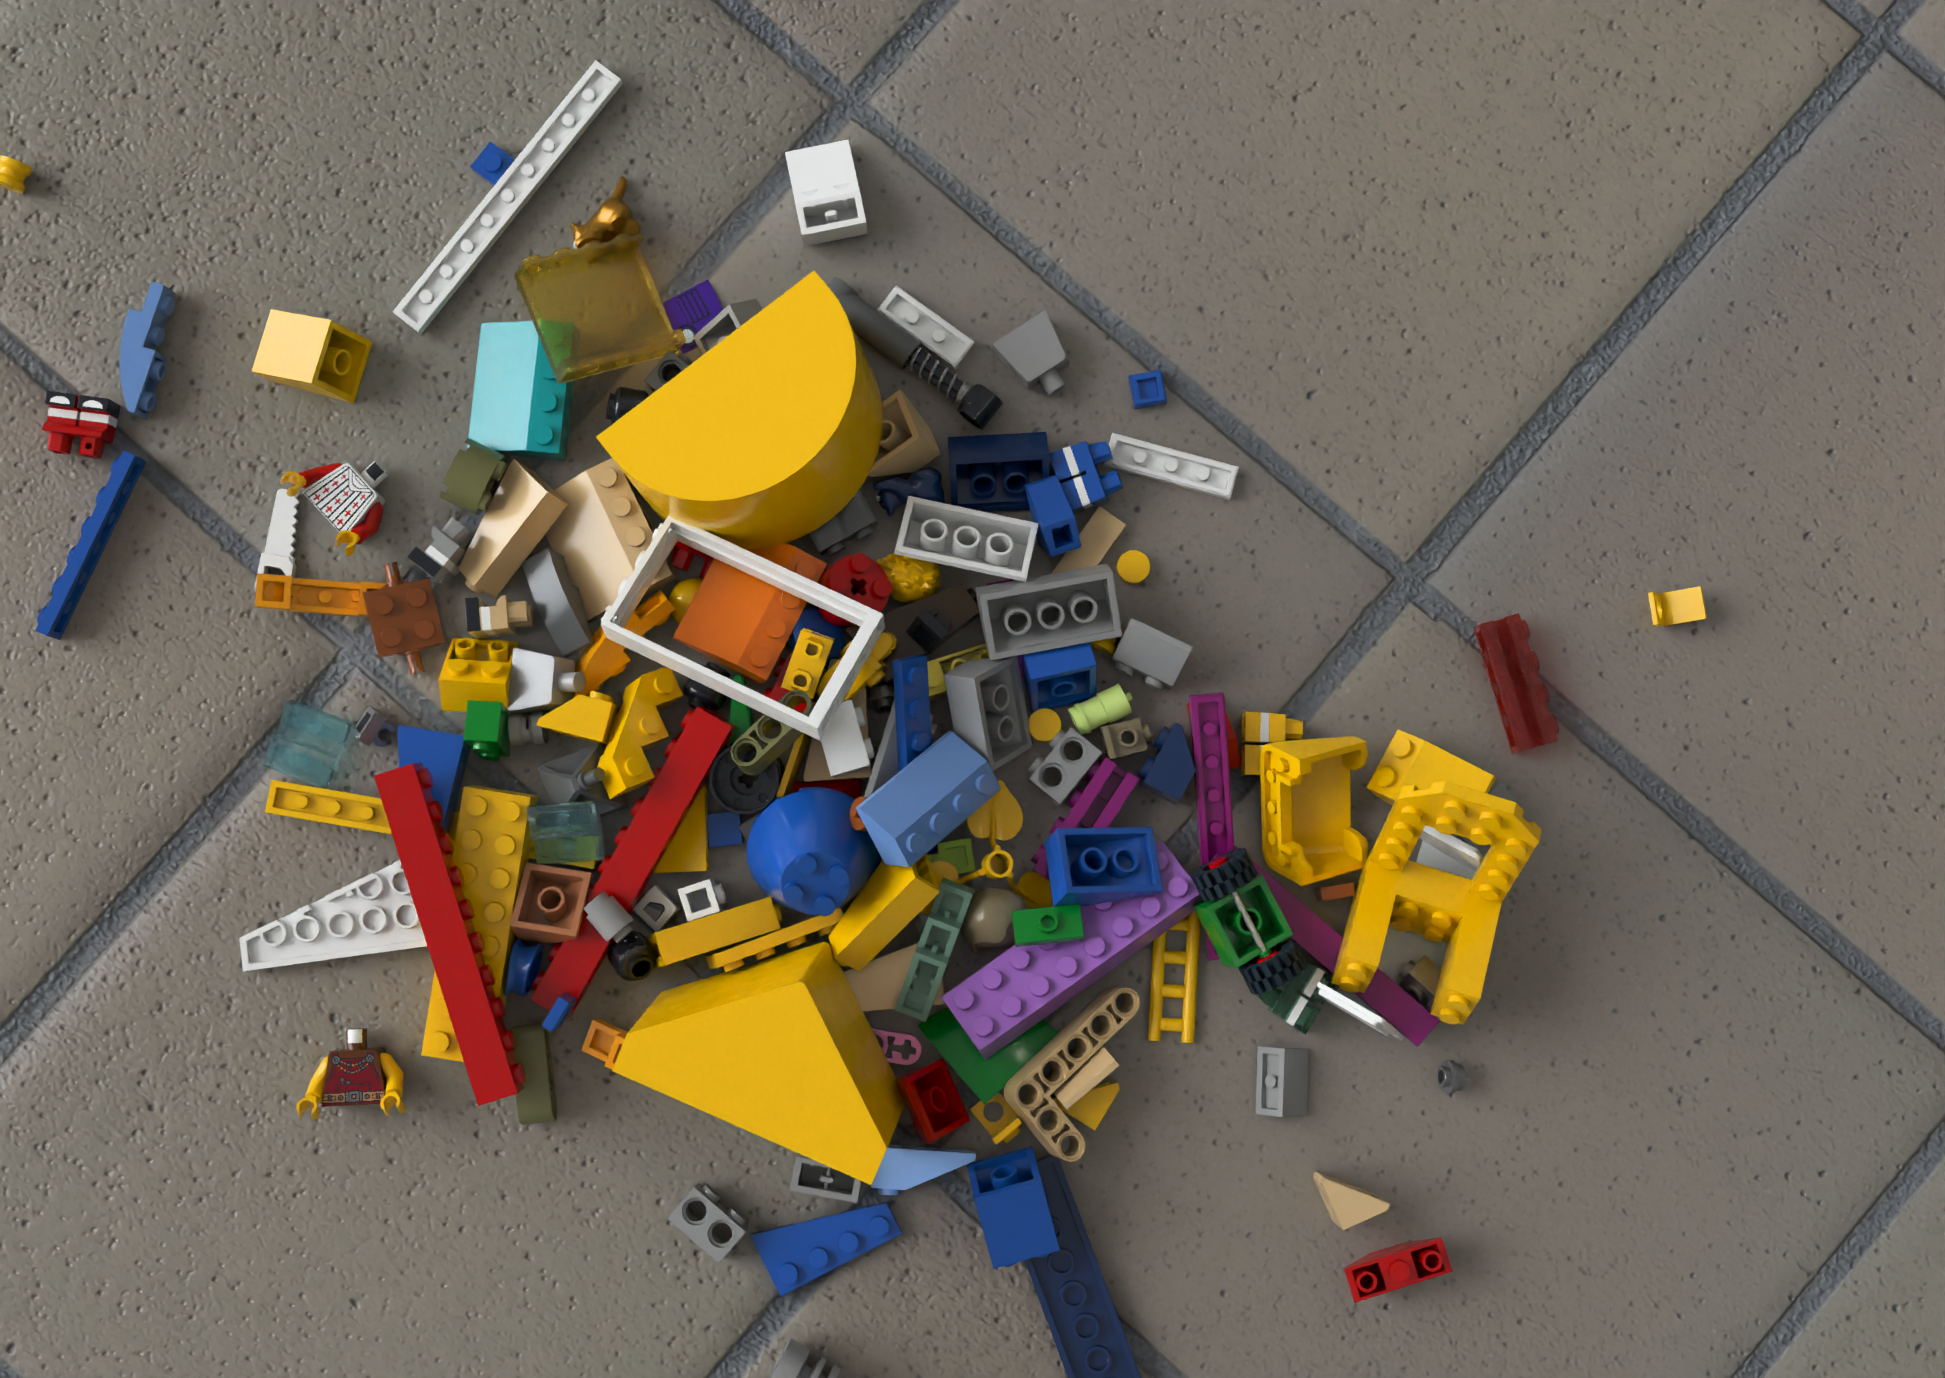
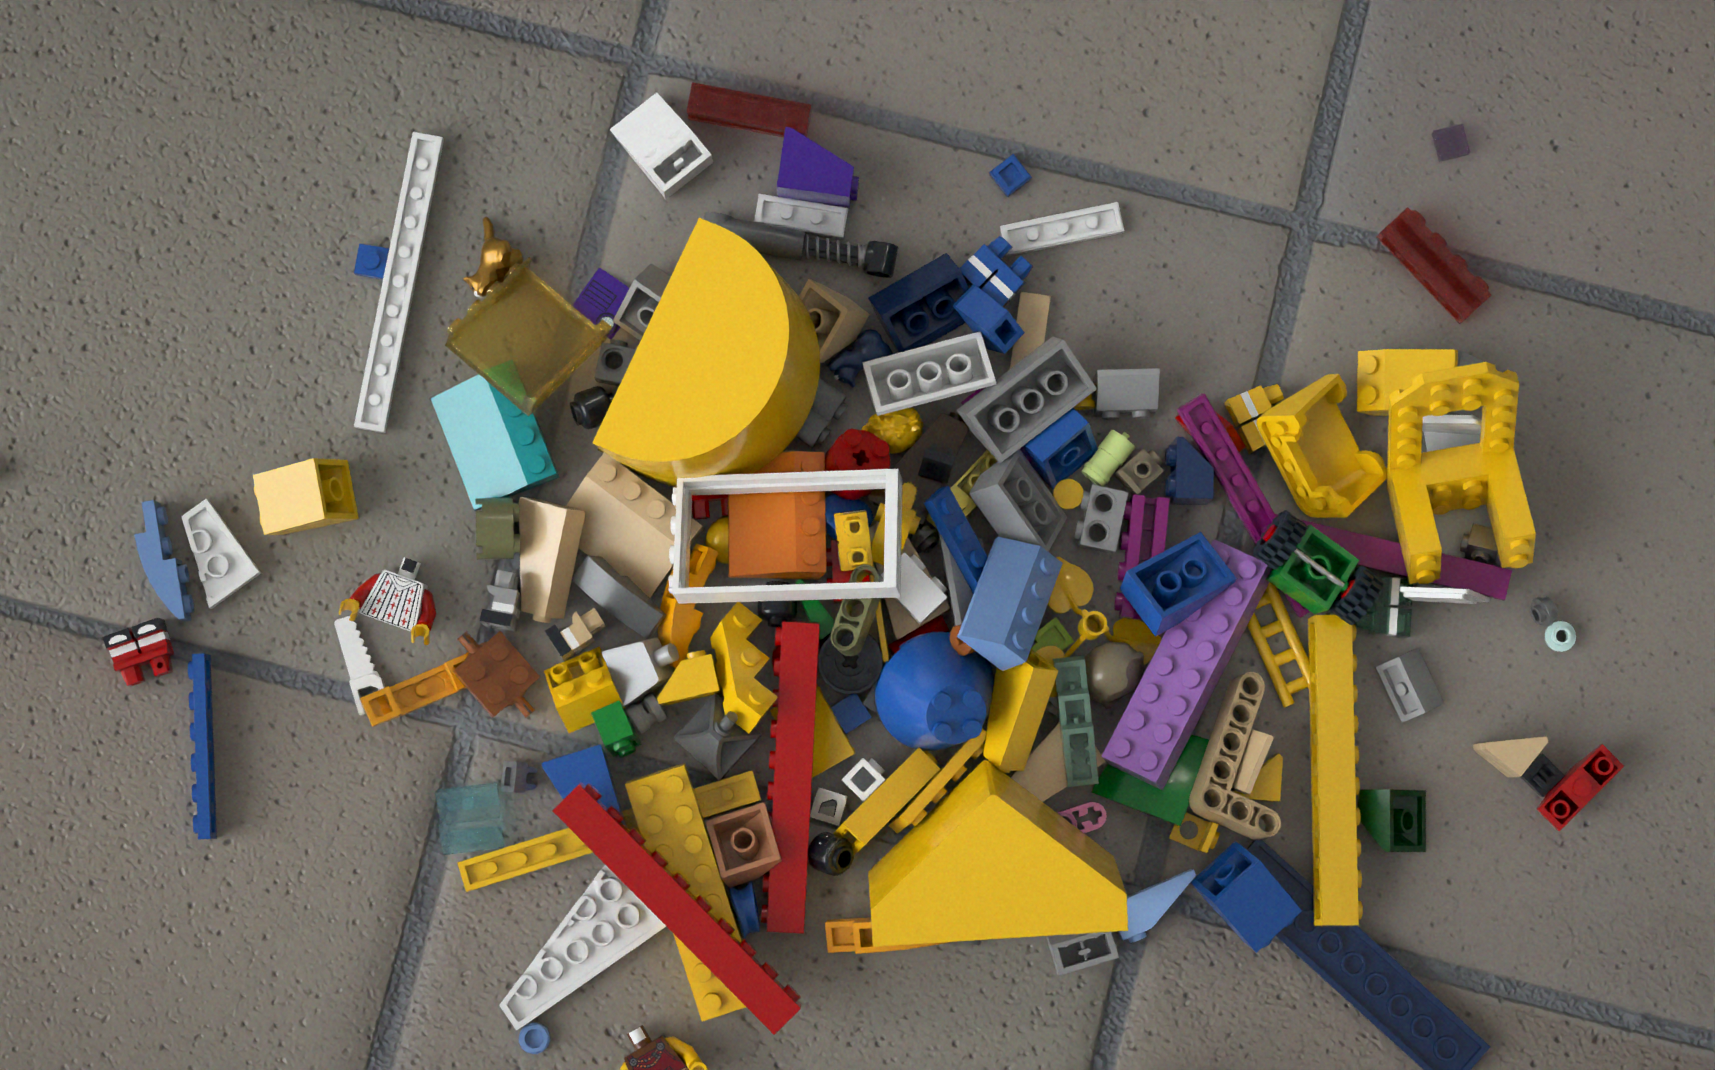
camera: 25 degrees left, 0 degrees up
olive beam [511,1023,557,1125] -> none
clear light blue slope [526,801,606,864] -> none
blue tile [541,992,576,1032] -> none
light grey brick [583,891,633,943] -> none
light grey brick [667,1183,749,1263] -> none
blue wing [750,1201,902,1296] -> none
red slope [895,1058,970,1143] -> none
light grey torso [992,310,1067,396] -> none
green plate [1012,904,1084,947] -> none
yellow tile [1116,550,1150,584] -> none
dark orange tile [1315,882,1355,901] -> none
yellow bracket [1648,586,1707,627] -> none
none -> white wing [181,499,261,609]
none -> medium blue tile [519,1022,551,1054]
none -> clear red brick [686,82,812,138]
none -> dark purple slope [777,127,859,209]
none -> yellow brick [1308,615,1363,926]
none -> dark green slope [1358,789,1426,852]
none -> clear purple tile [1431,124,1470,162]
none -> black tile [1521,754,1565,797]
none -> light aqua plate [1545,621,1576,652]

